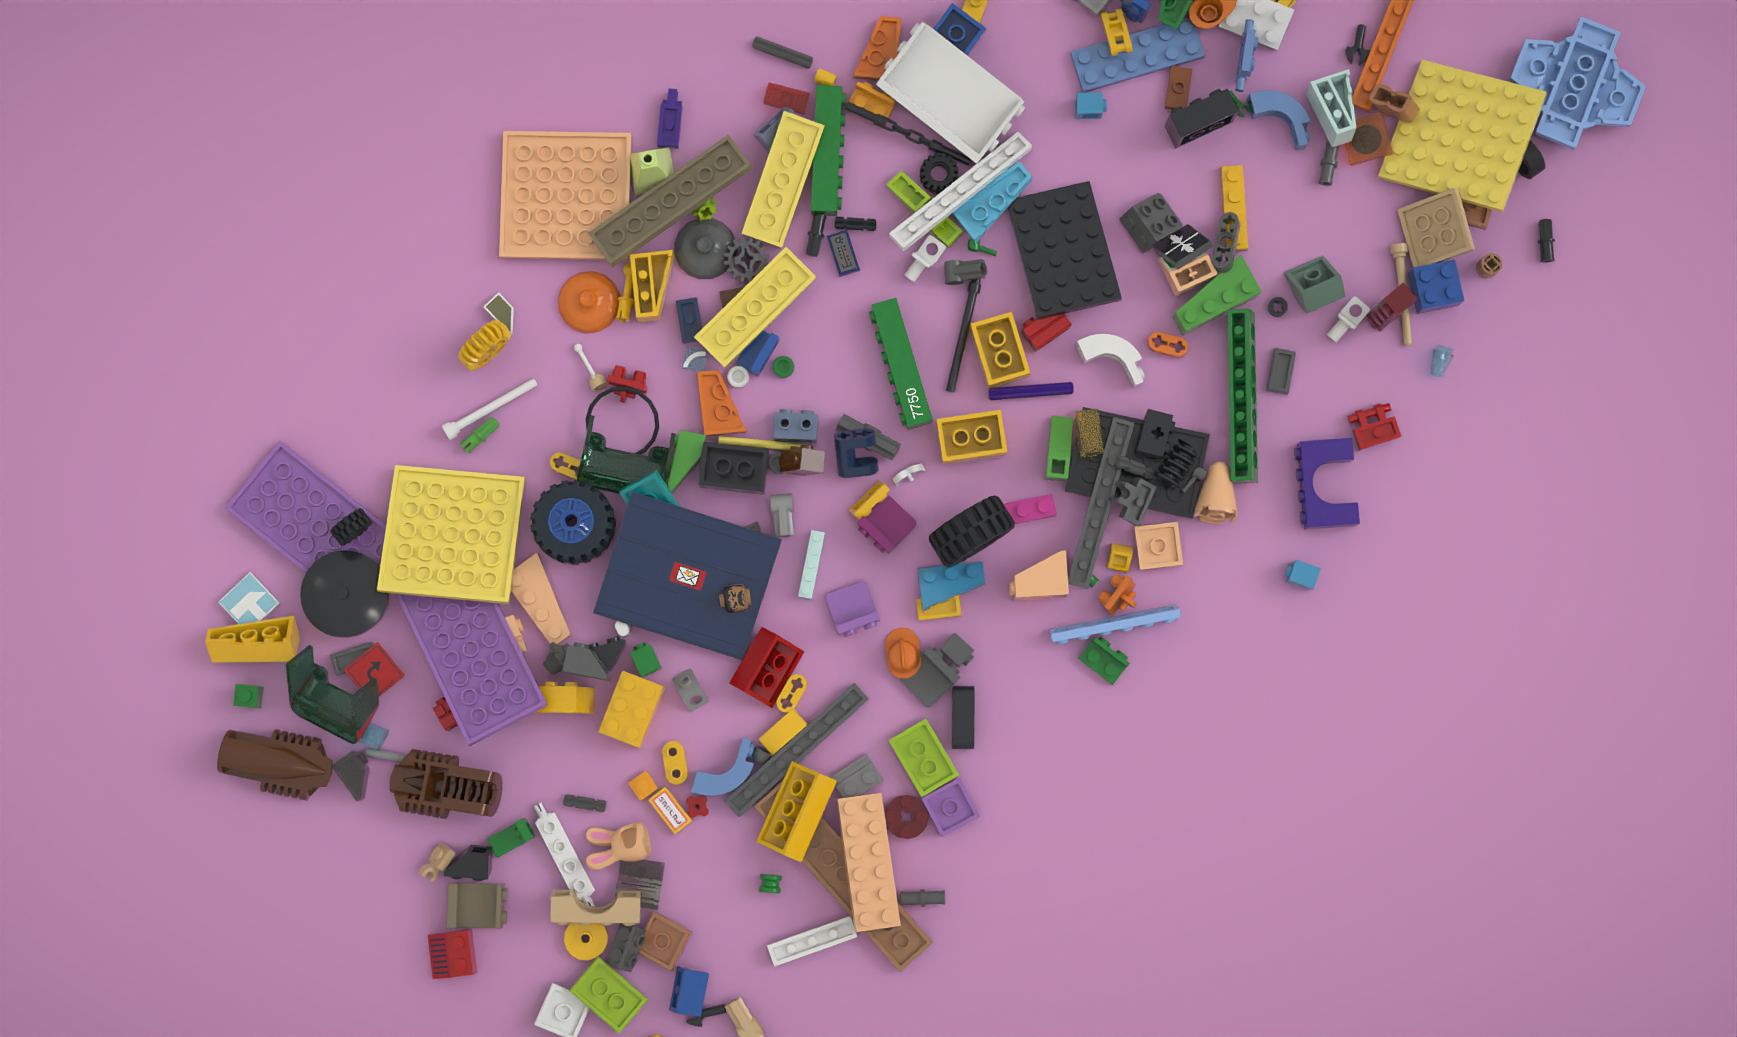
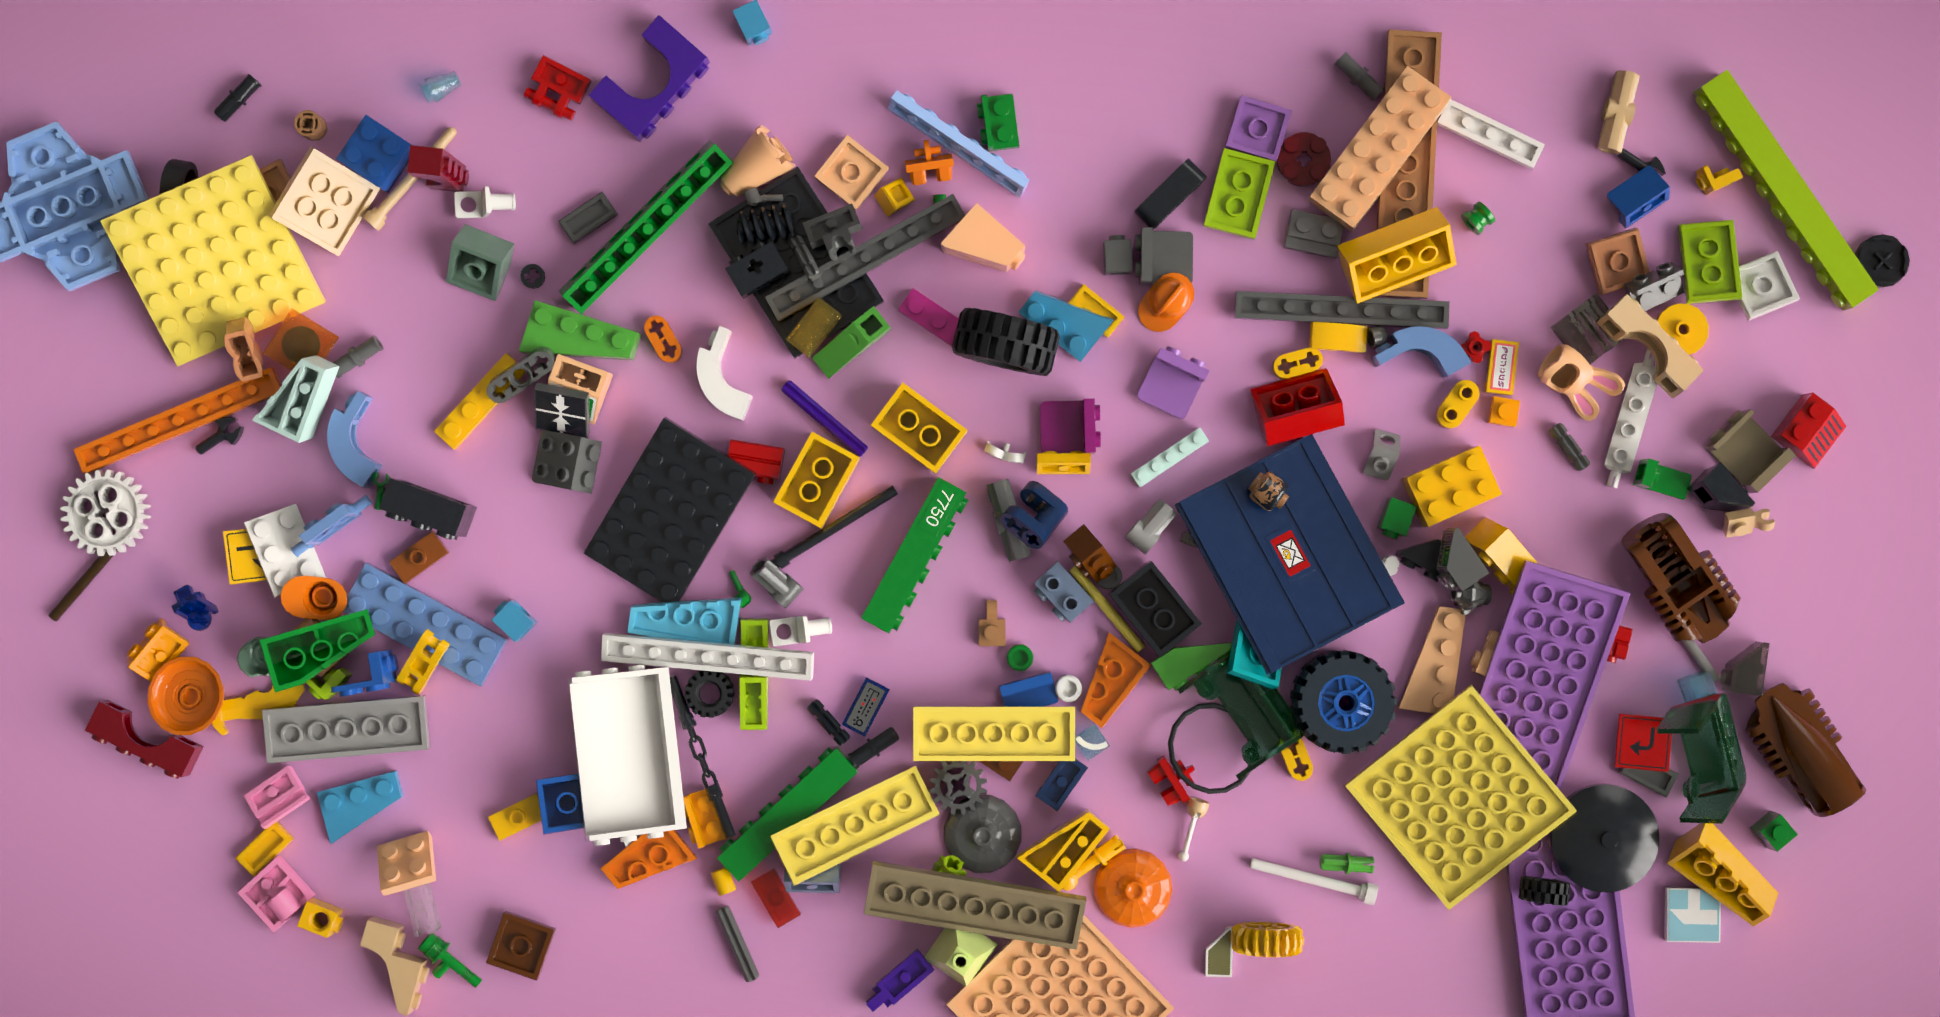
camera: 140 degrees left, 5 degrees up
none -> medium nougat plate [979,600,1006,646]

